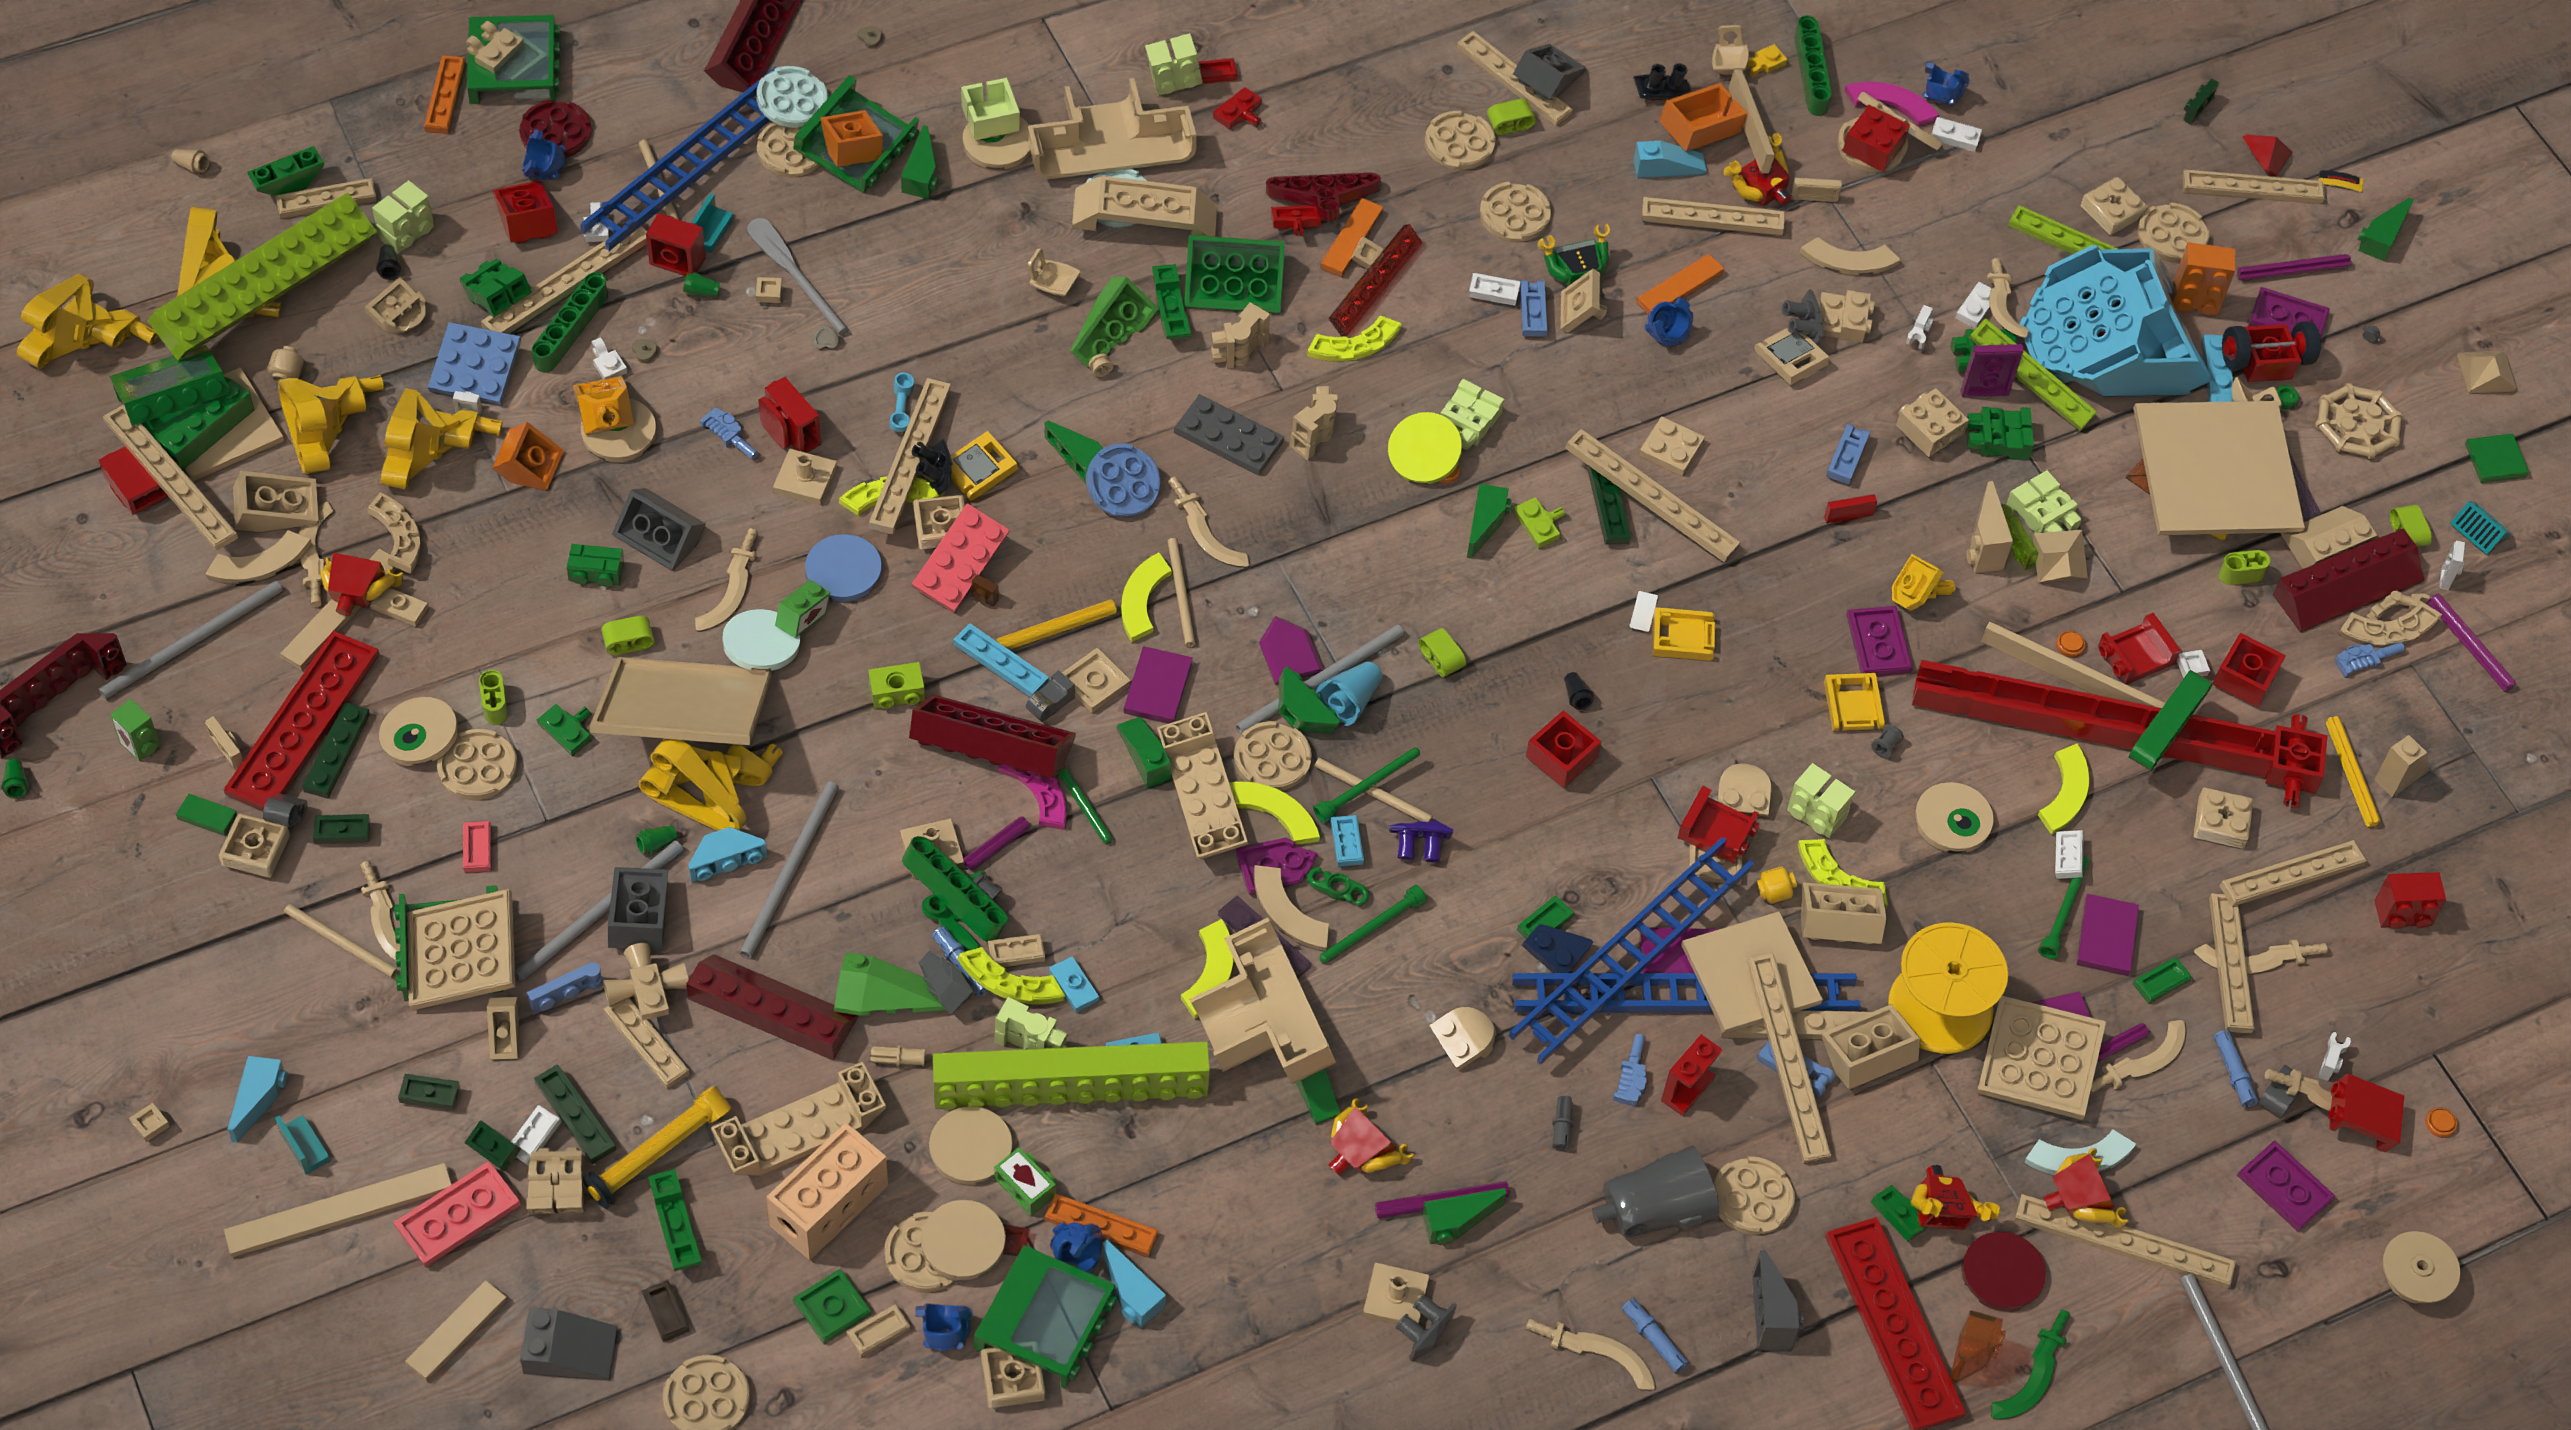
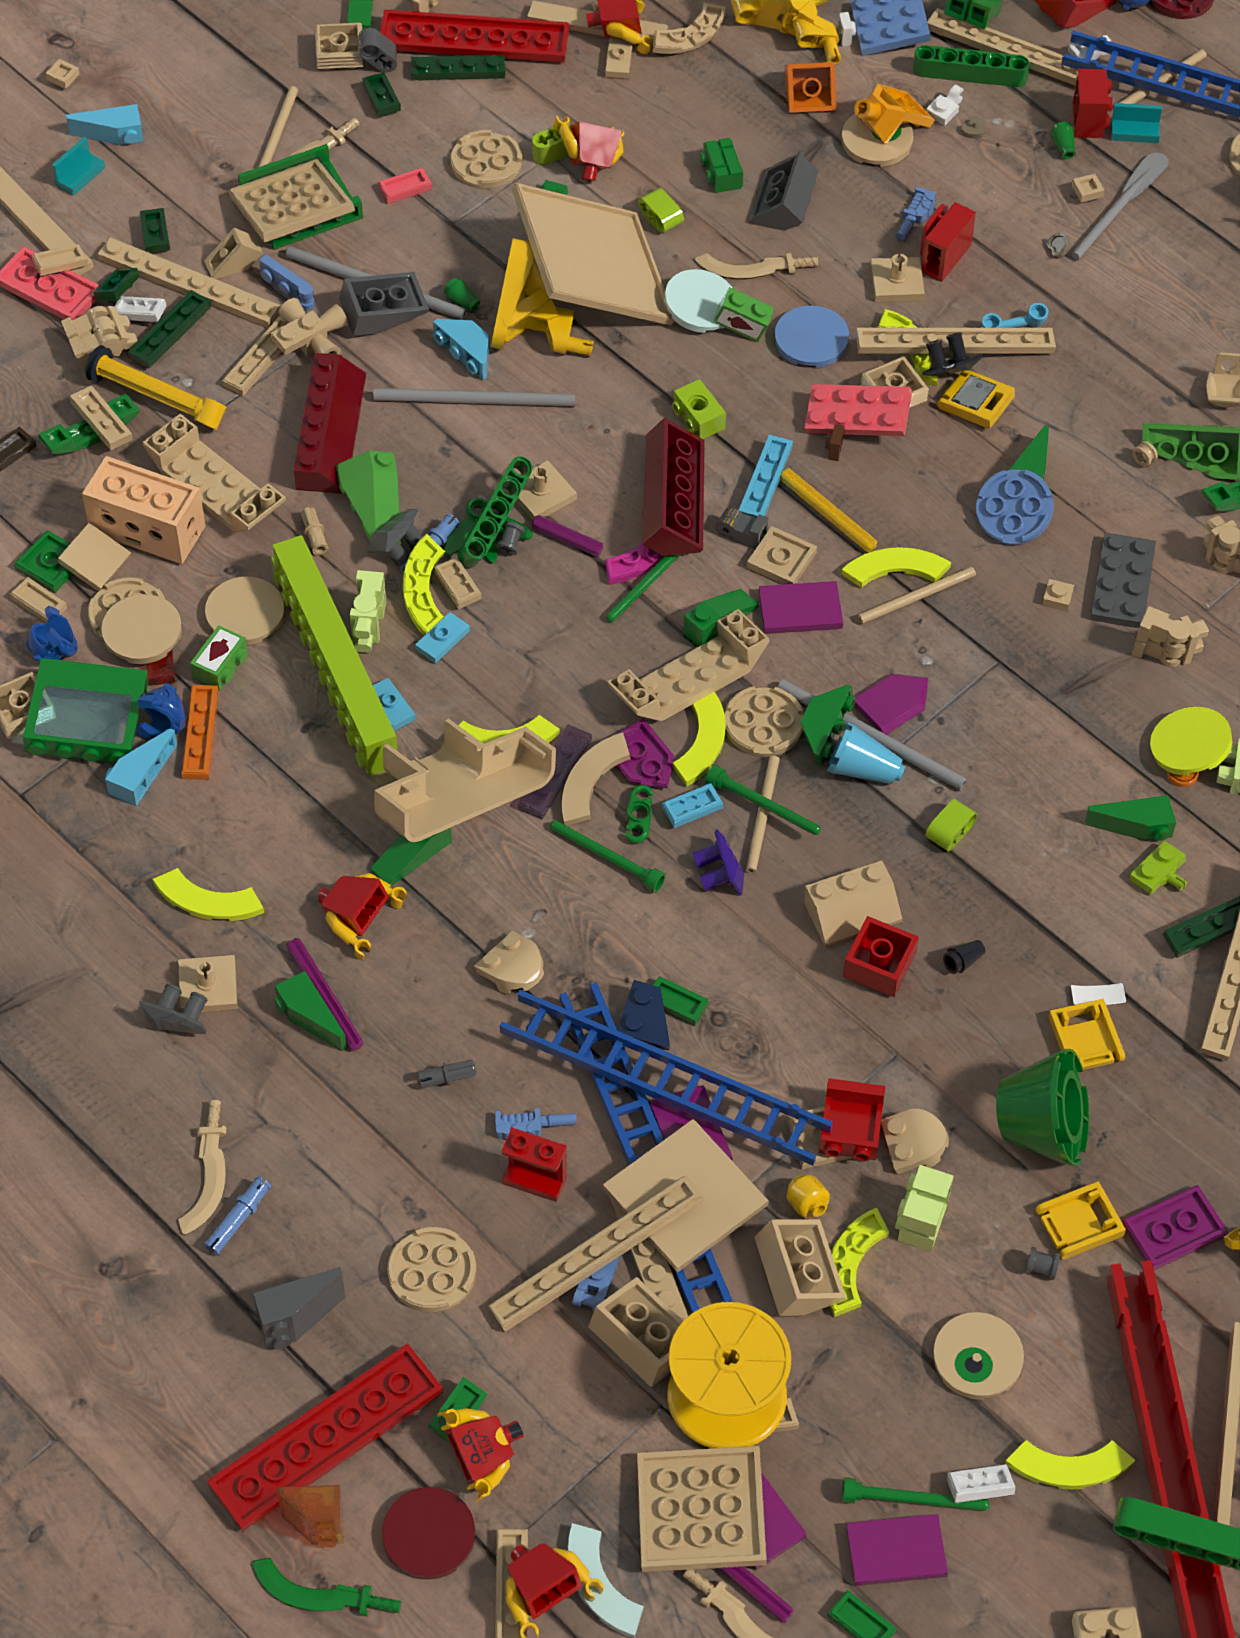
camera: 75 degrees right, 0 degrees up
tan tile [379,697,458,766] -> none
tan sword [1168,477,1249,567] -> none
dark grey torso [1592,1146,1719,1237] -> none
none -> tan tile [32,244,87,276]
none -> tan tile [57,523,131,592]
none -> tan plate [70,386,132,450]
none -> tan plate [98,237,280,328]
none -> neon yellow tile [153,868,264,921]
none -> torso [552,116,624,182]
none -> tan slope [804,861,902,948]
none -> green cone [996,1049,1089,1166]
none -> tan plate [1042,579,1074,611]

